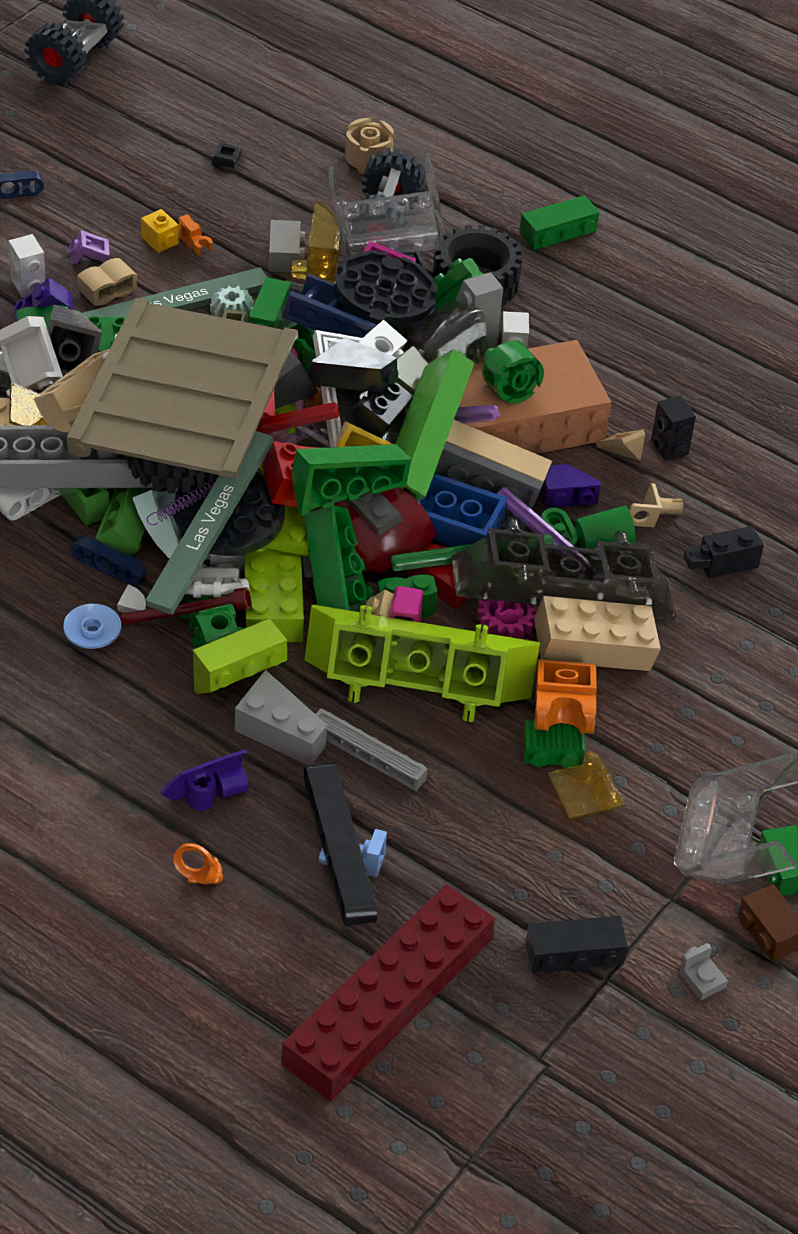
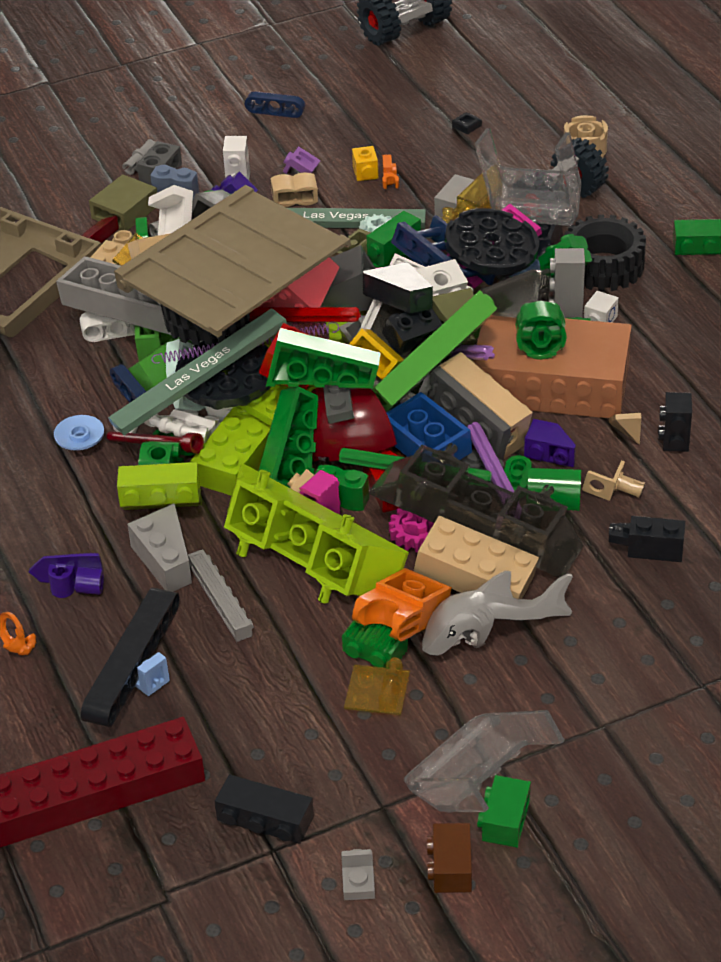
camera: 35 degrees right, 5 degrees down
none -> light grey piece [422,571,573,655]

